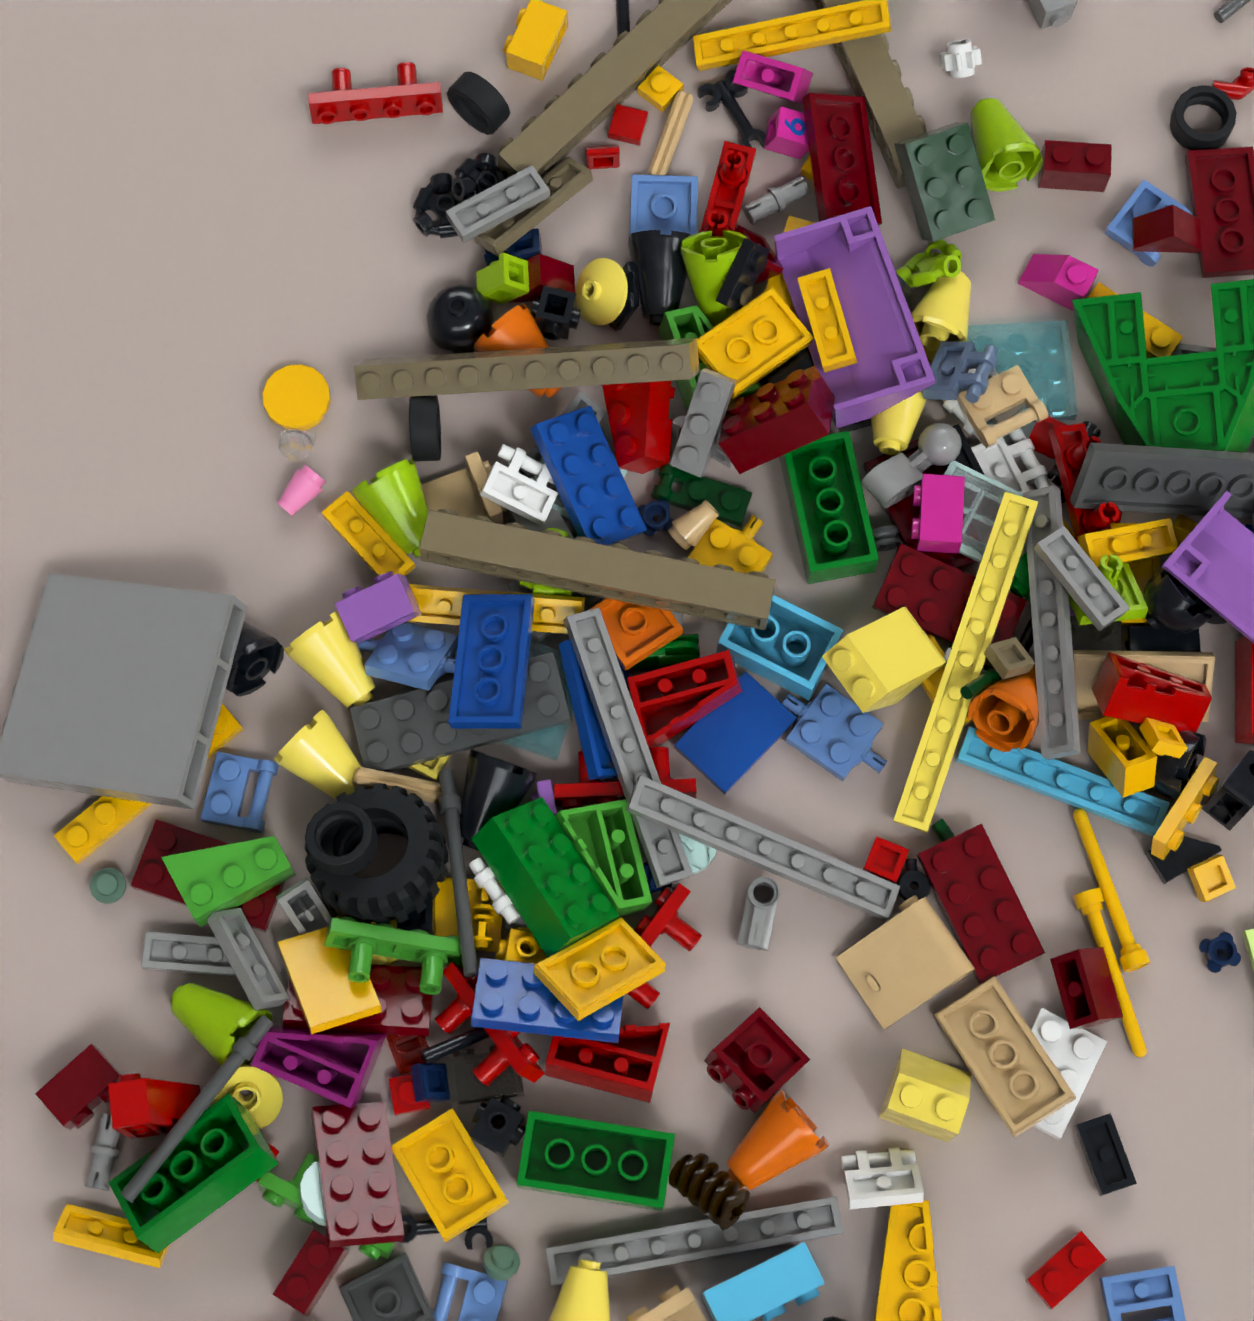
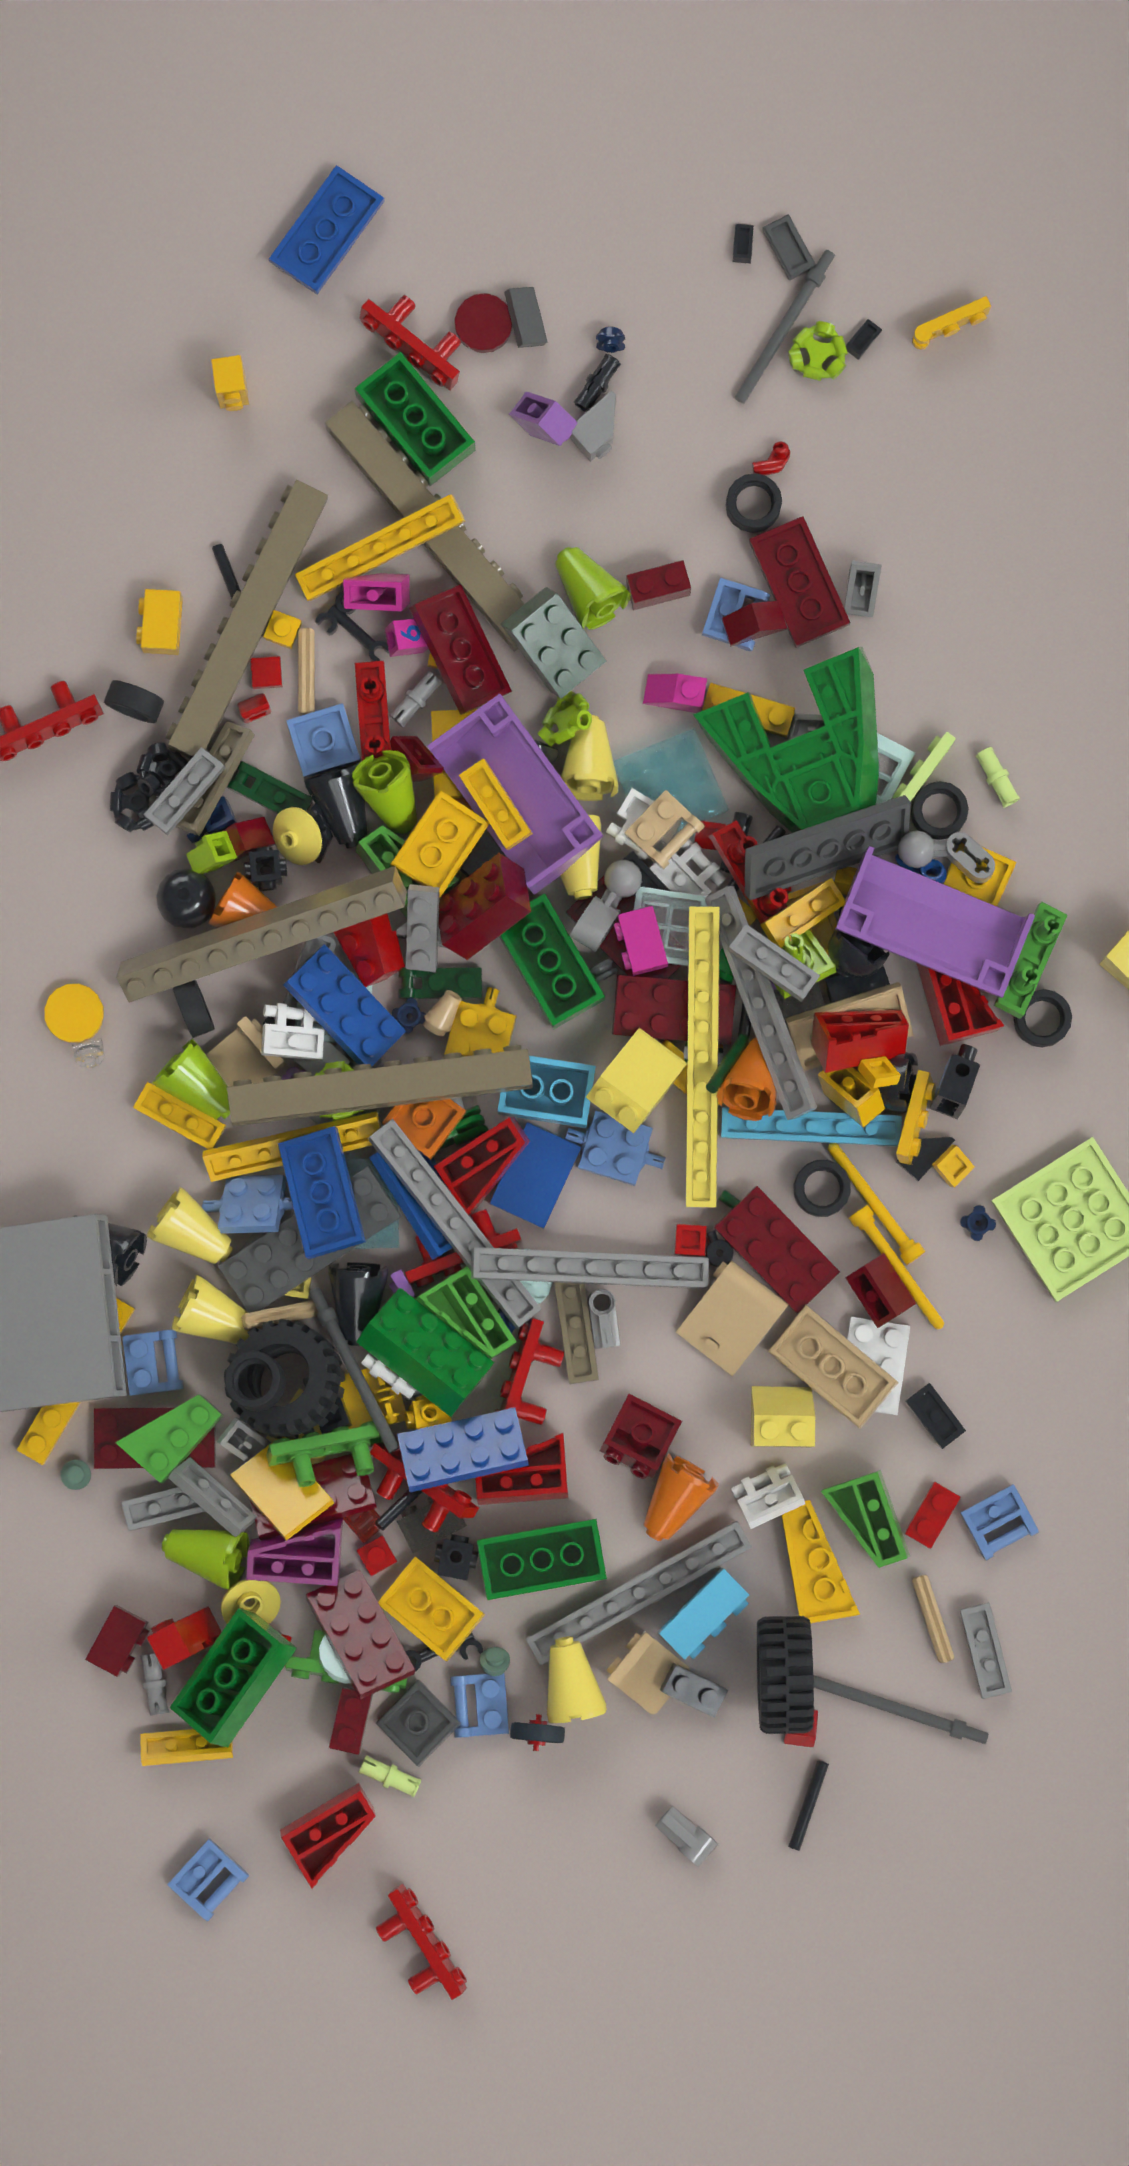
camera: 20 degrees left, 10 degrees up
dark grey bar [120,1014,274,1203] -> none
bright pink cone [277,464,326,516] -> none
medium lavender brick [334,571,422,644] -> none
dark blue tile [411,1063,451,1102] -> none
yellow tile [534,917,666,1021] -> none
dark brown piece [668,1153,750,1231] -> none
black plate [716,238,770,311] -> none
sand blue plate [922,341,998,403] -> none
white gear [940,39,982,78] -> none
dark tan plate [984,637,1035,680] -> none
none -> dark green plate [227,761,313,814]
none -> dark tan plate [554,1282,599,1384]
none -> black tyre [793,1160,851,1217]
none -> bright green wedge [821,1470,910,1568]

